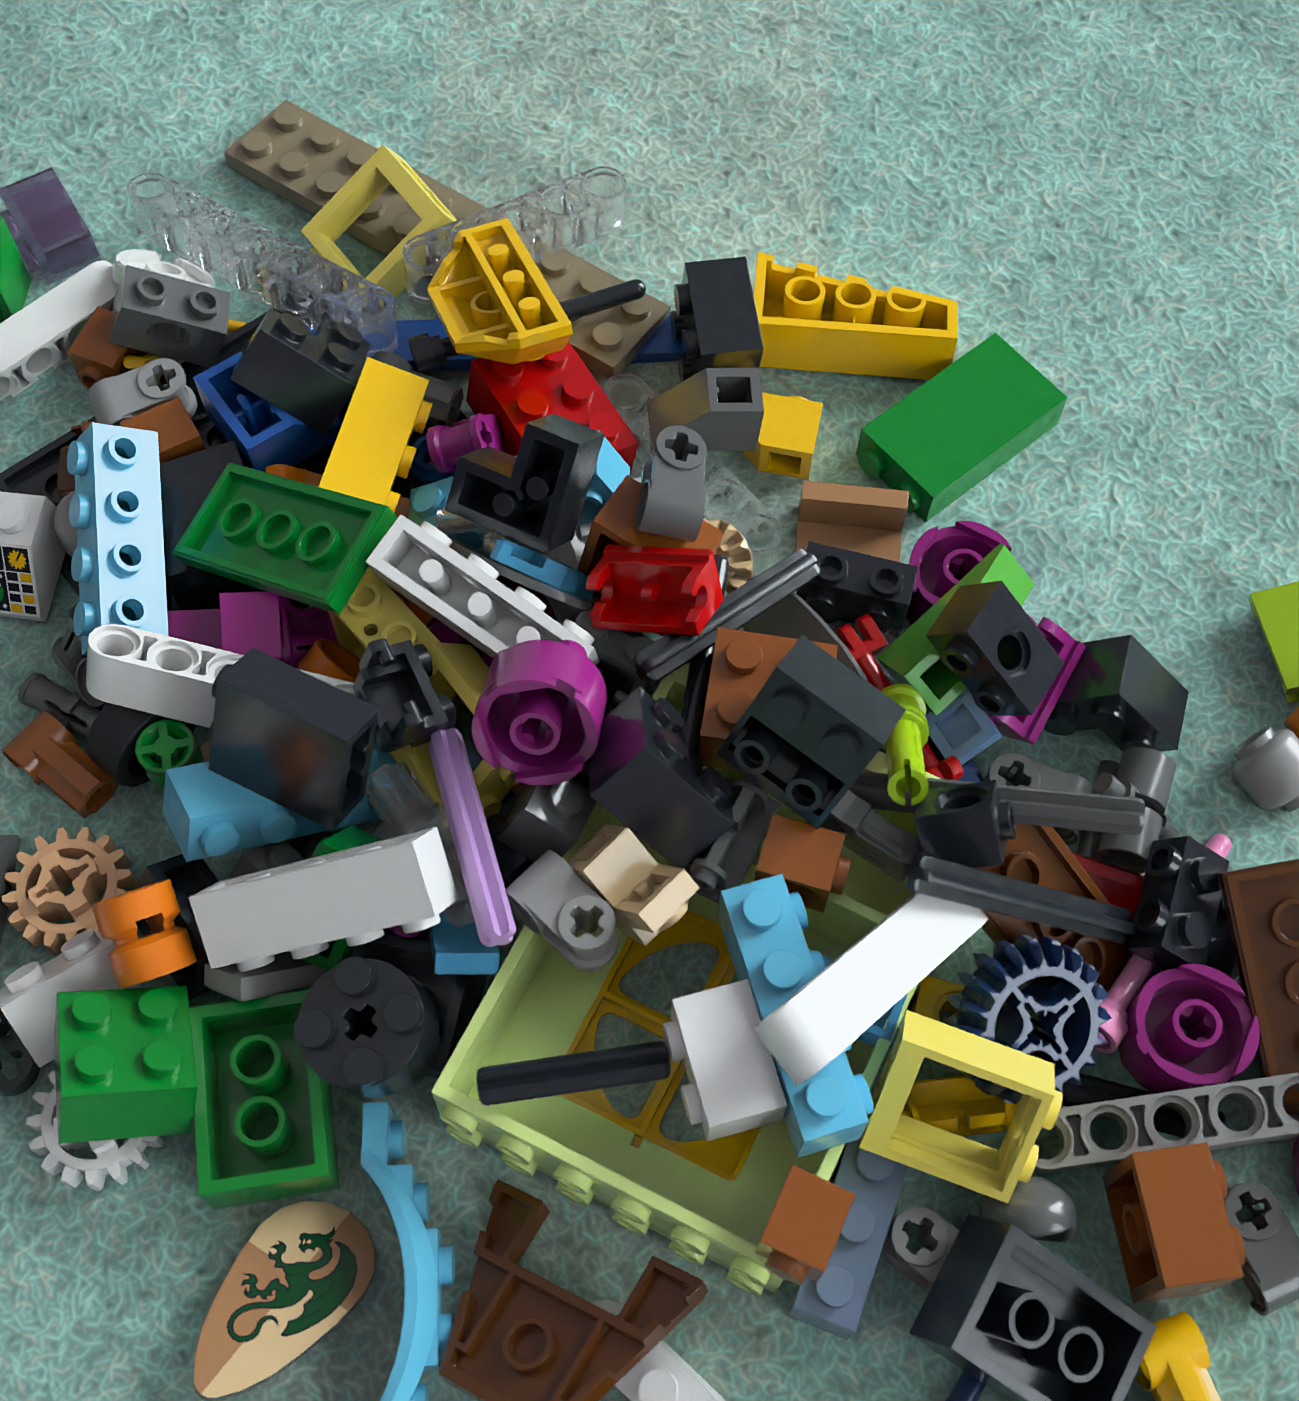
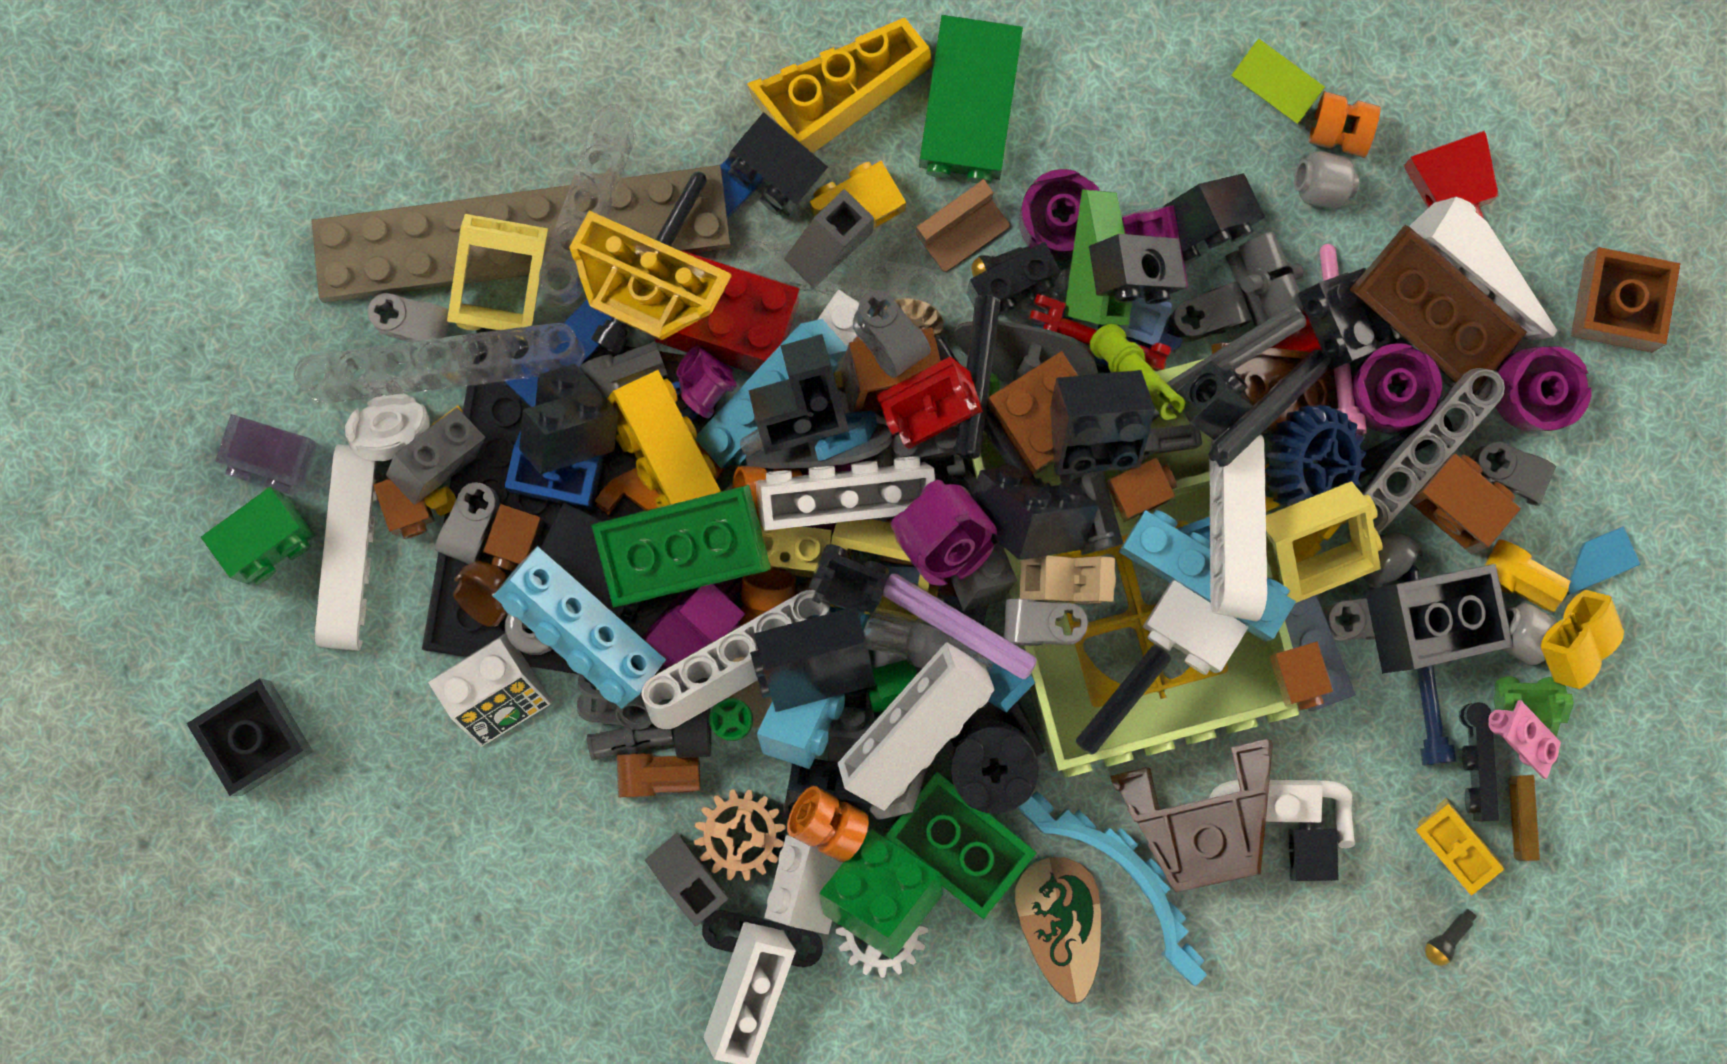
camera: 40 degrees left, 20 degrees up
none -> light grey piece [368,293,450,352]

